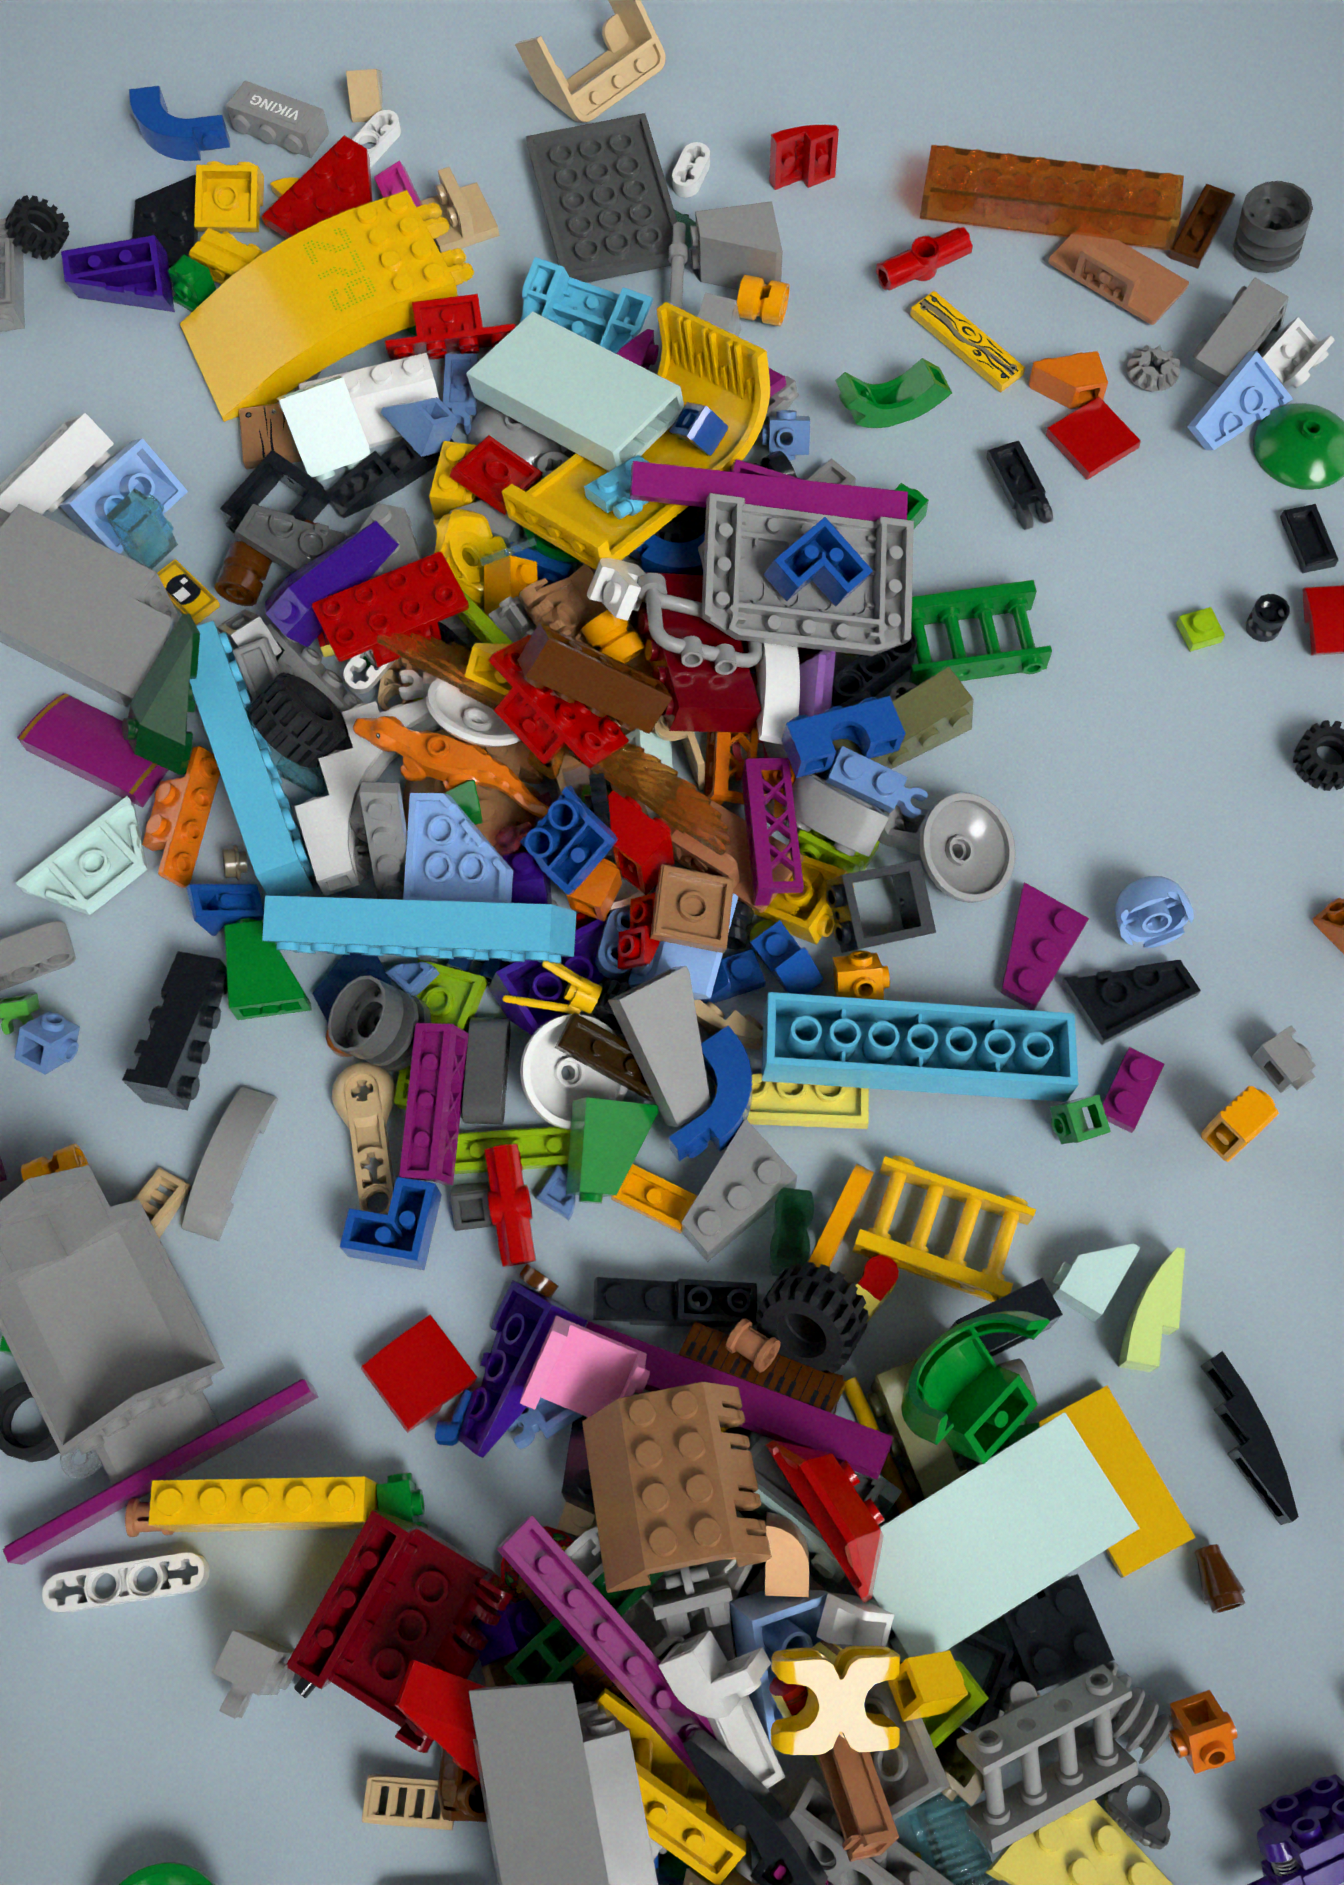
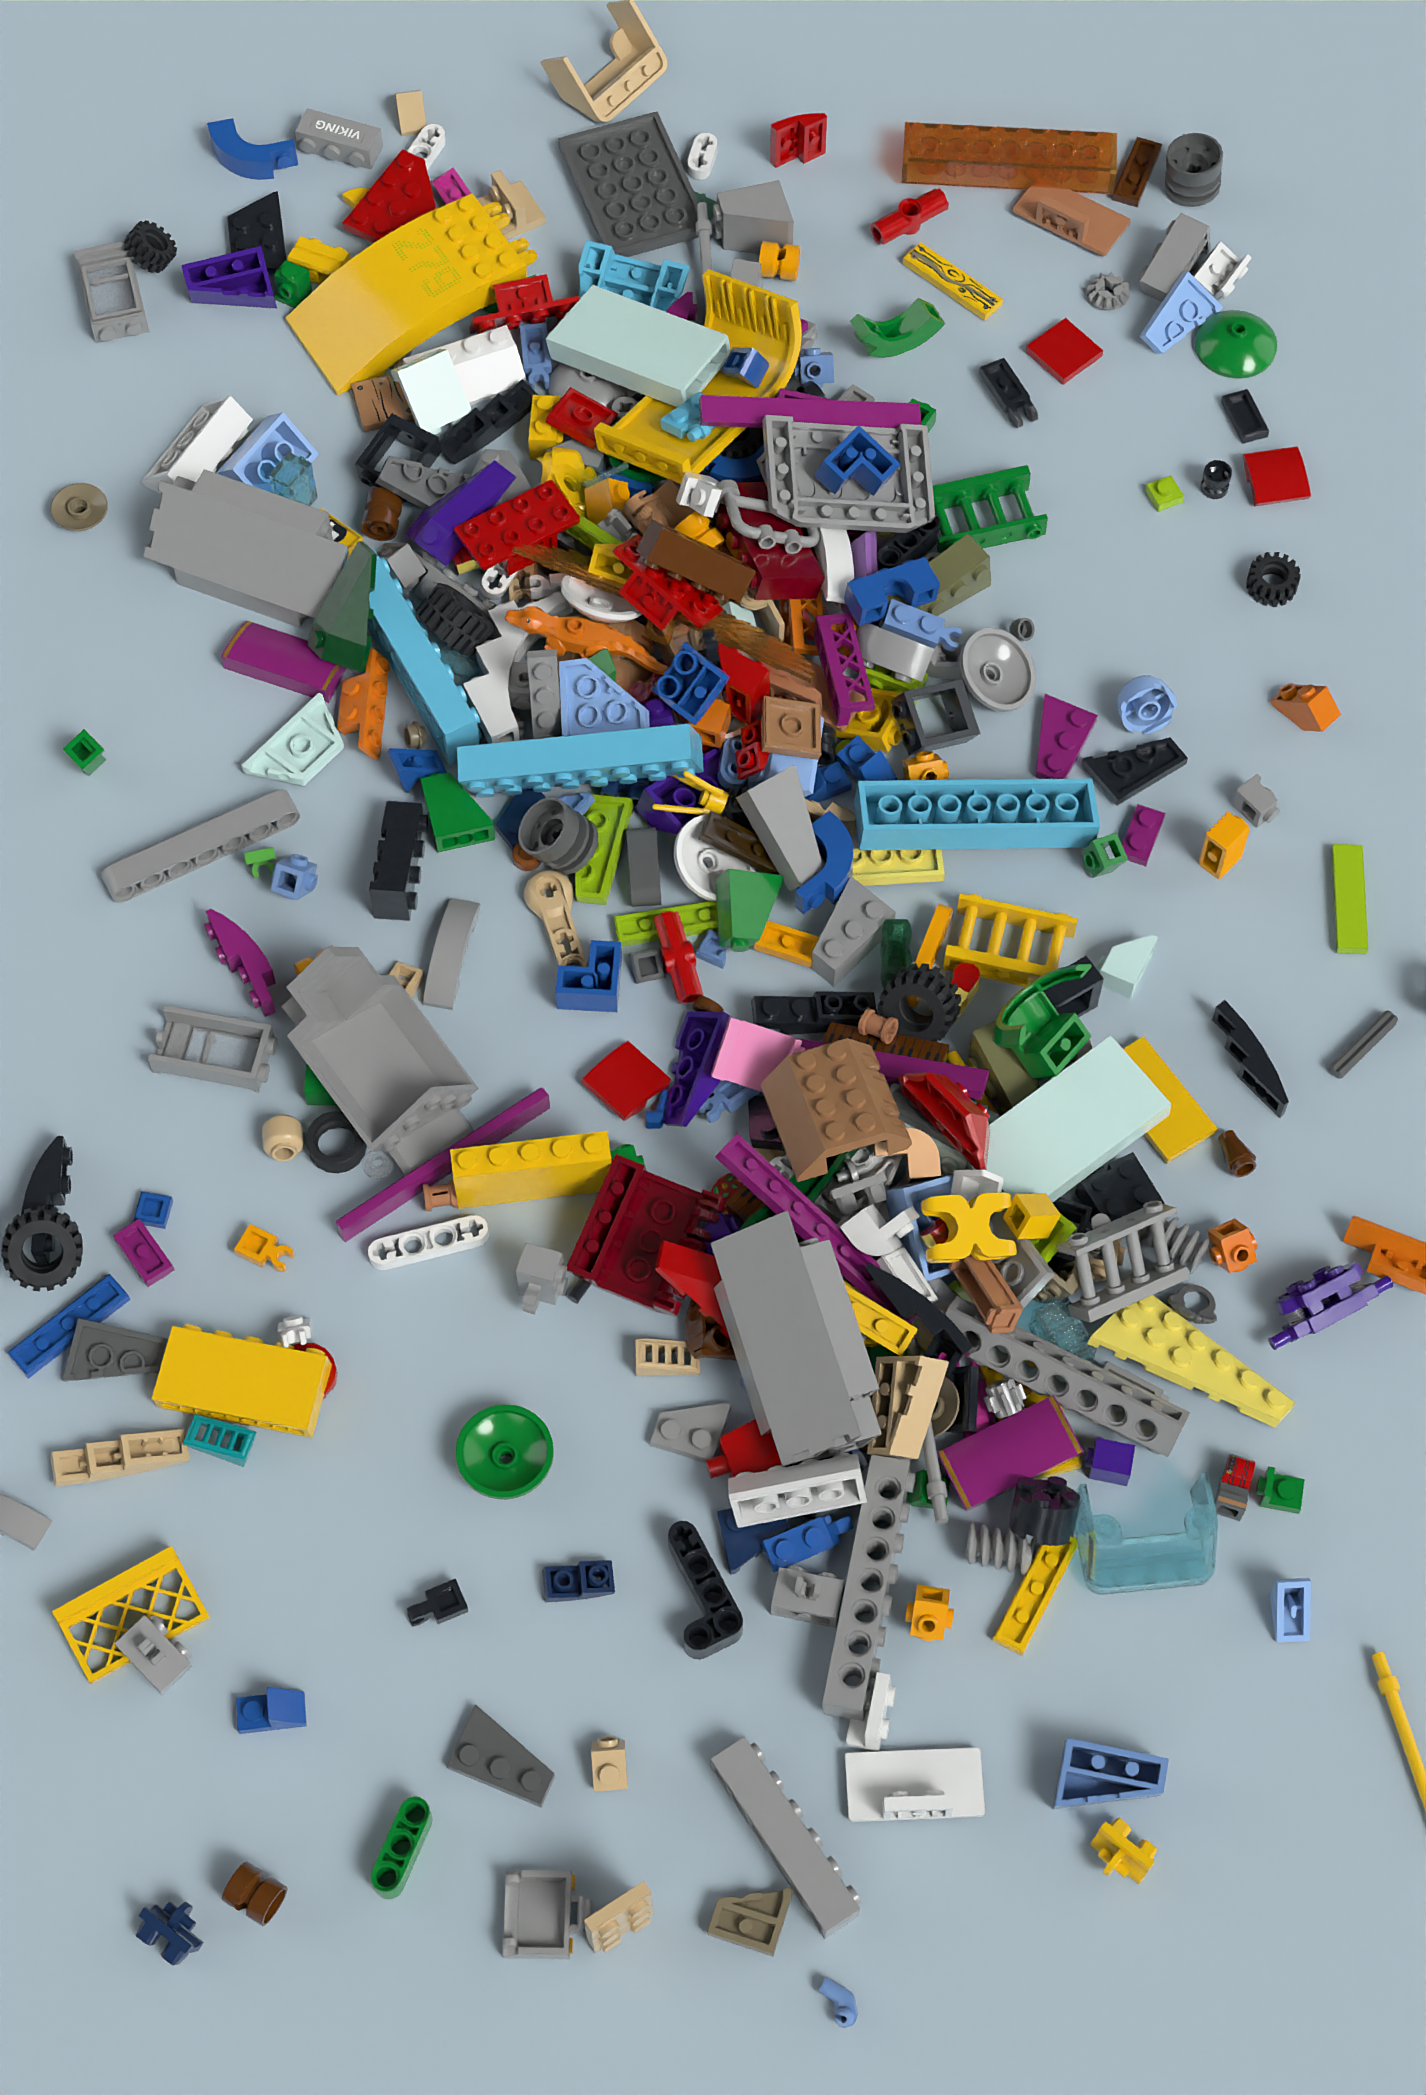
camera: 10 degrees left, 5 degrees down
yellow plate [194,161,264,232] -> none
light grey tile [232,638,281,702] -> none
medium blue slope [381,397,458,457] -> none
magenta fence [399,1023,469,1185] -> none
orange slope [1029,351,1108,409] -> none
yellowish green slope [1118,1247,1185,1372] -> none
none -> dark grey hinge [1009,618,1035,641]

